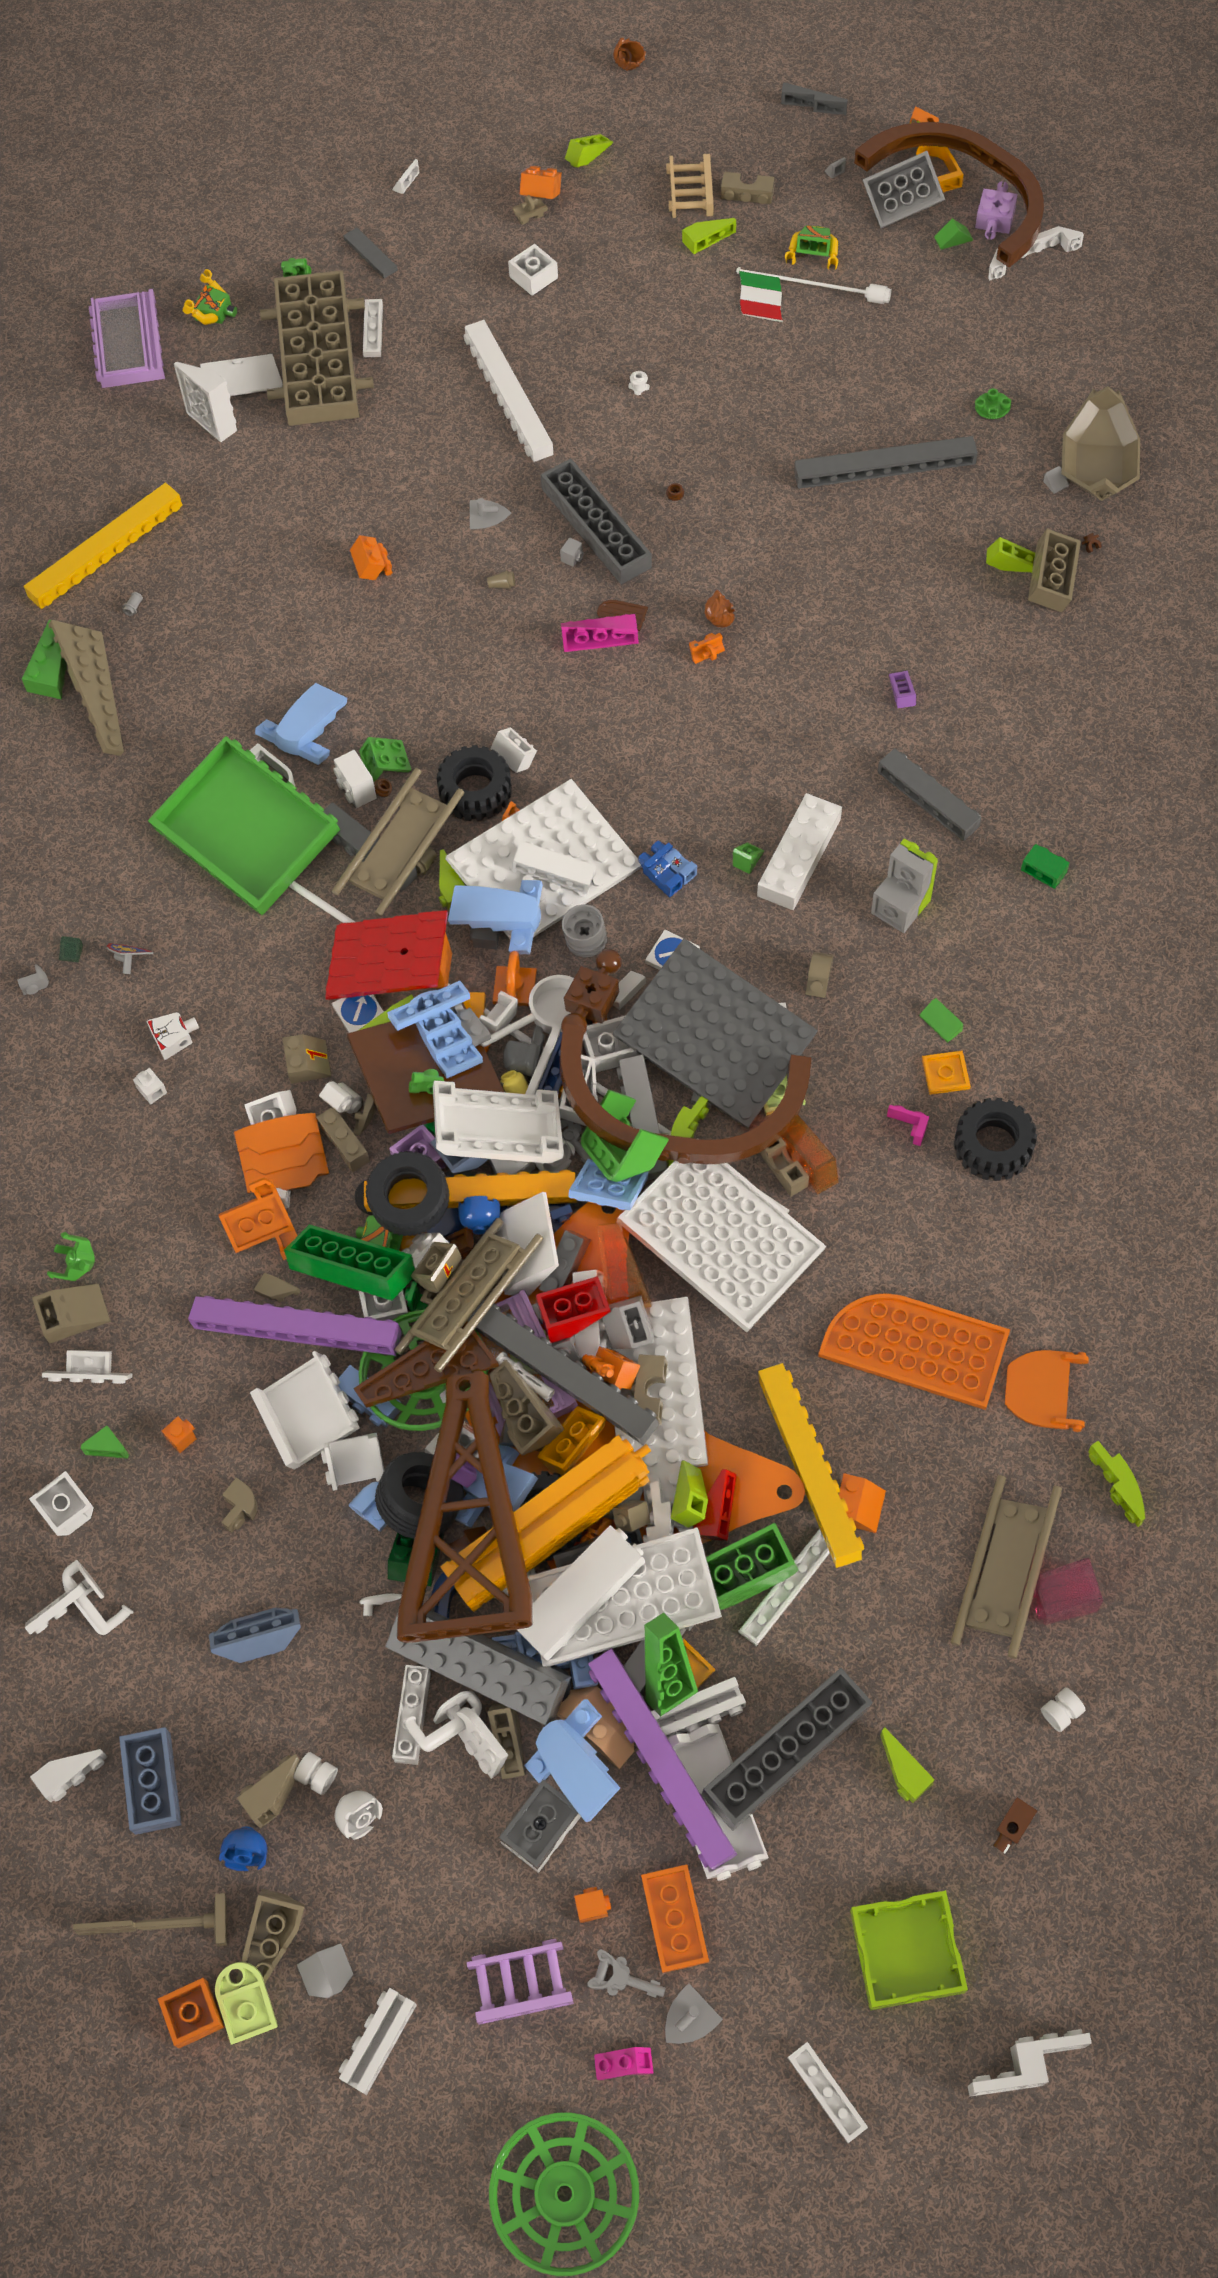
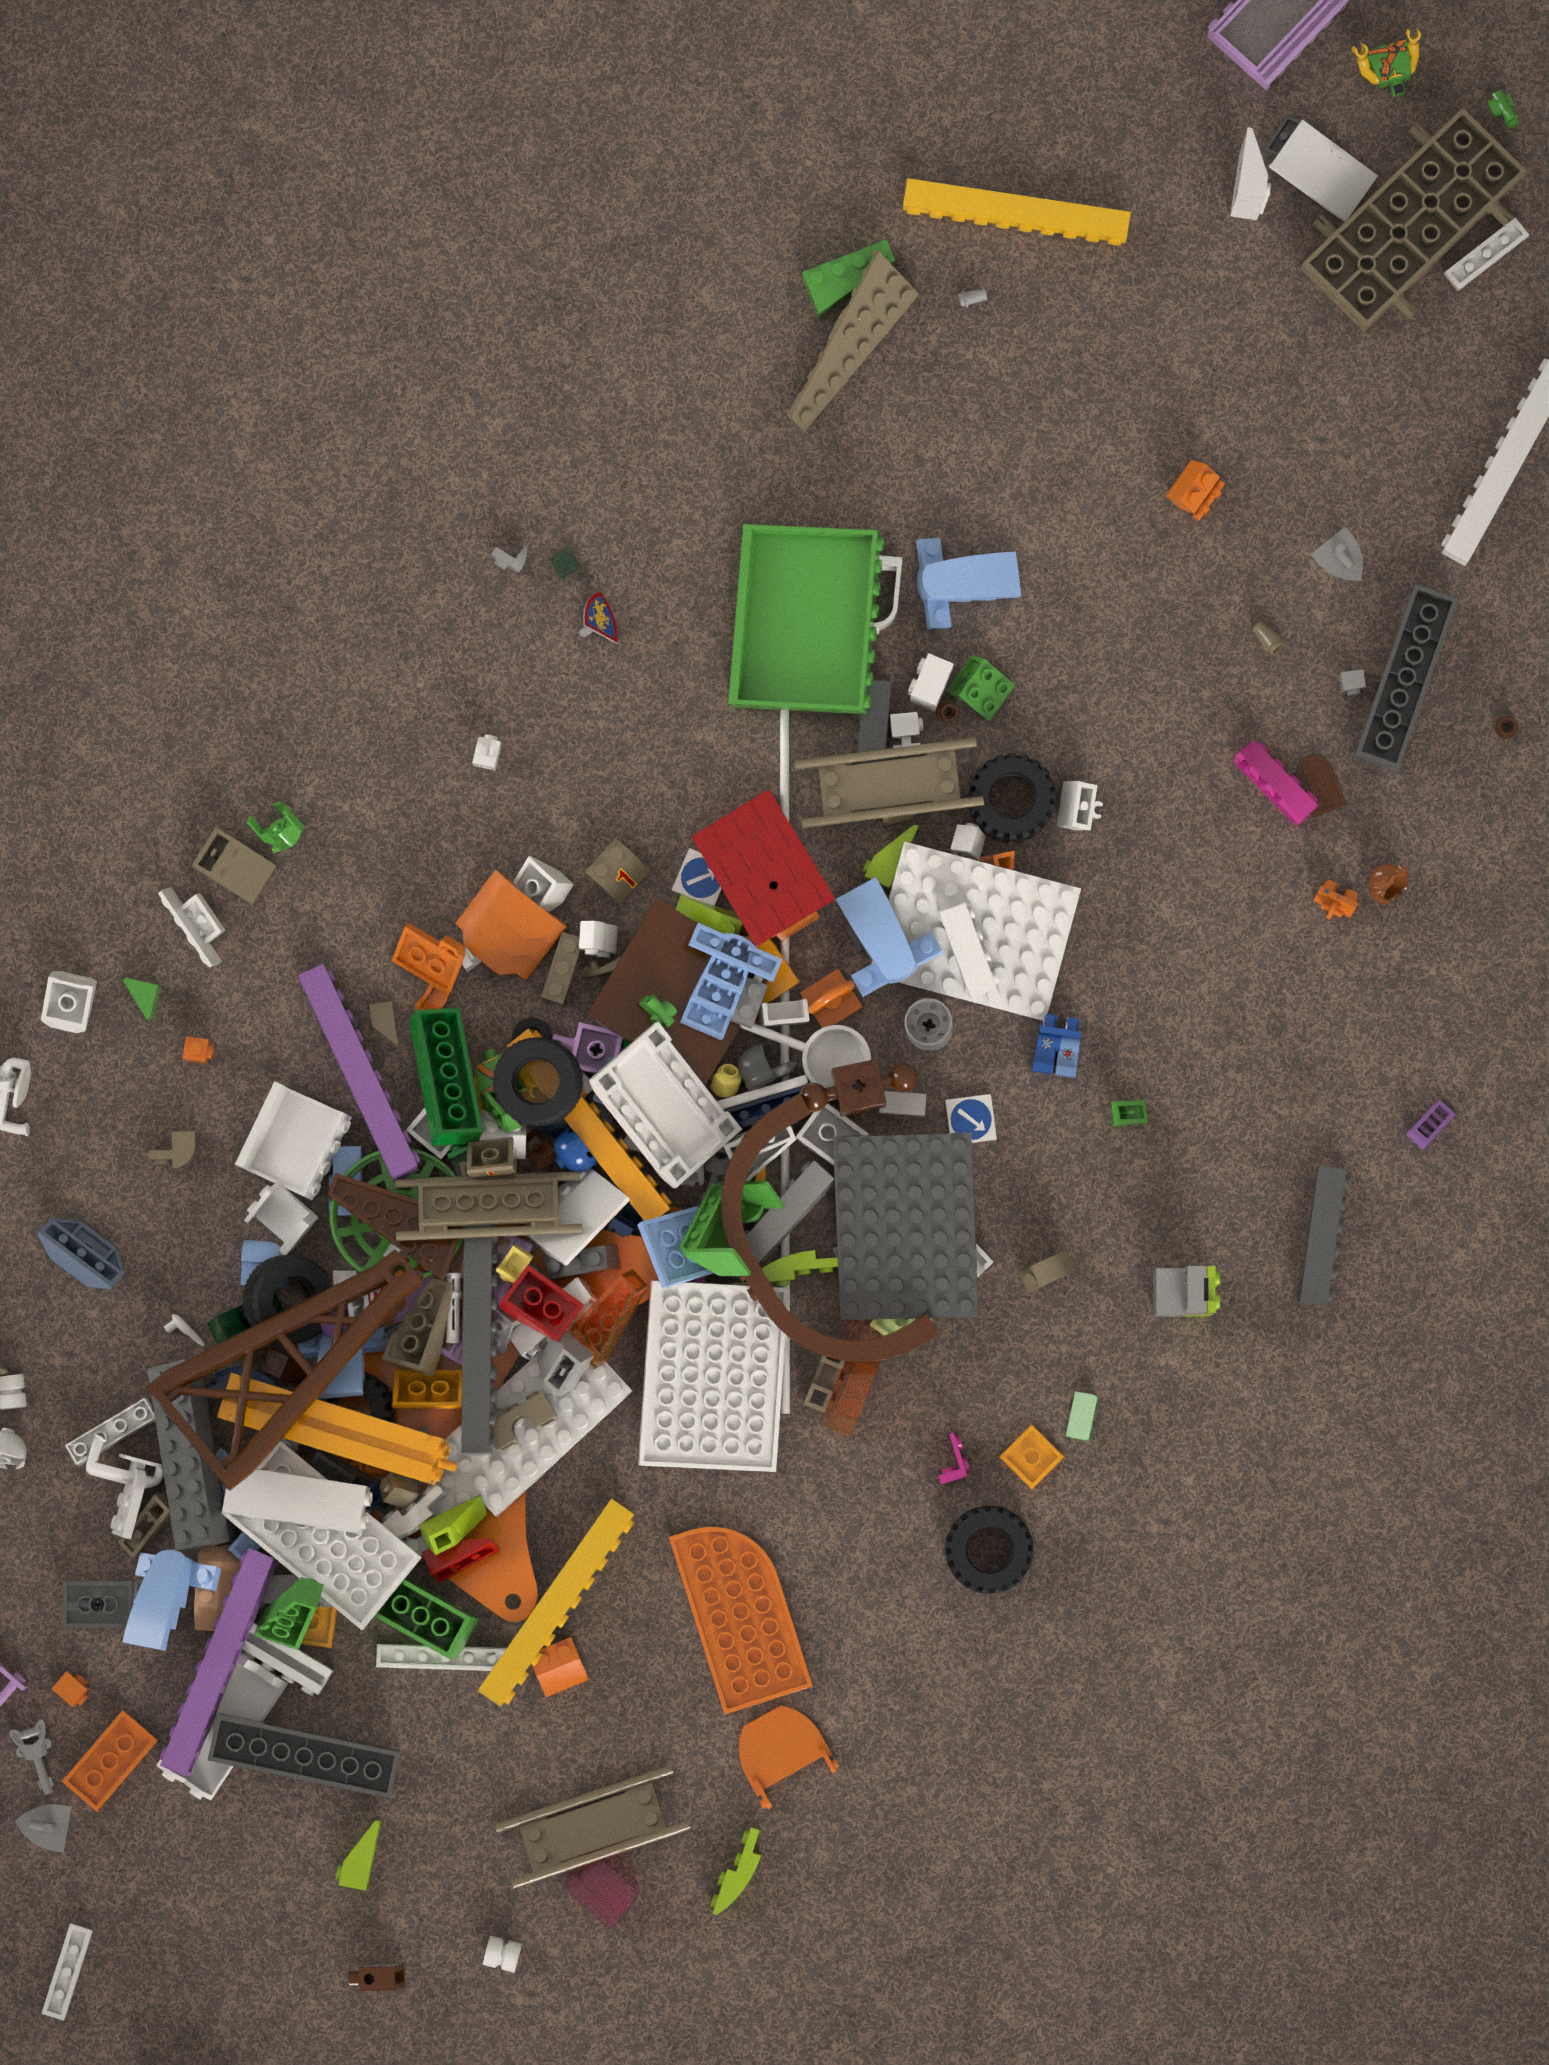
camera: 50 degrees right, 20 degrees up
white torso [147,1012,199,1060] -> none
orange brick [582,1346,640,1390] -> none
white brick [757,793,842,910] -> none
lime tile [850,1890,968,2010] -> none
green brick [1021,844,1070,889] -> none
none -> bright green slope [483,1090,521,1133]
none -> light yellow bracket [496,1244,533,1283]
none -> white brick [890,712,923,748]
none -> white brick [951,823,986,861]

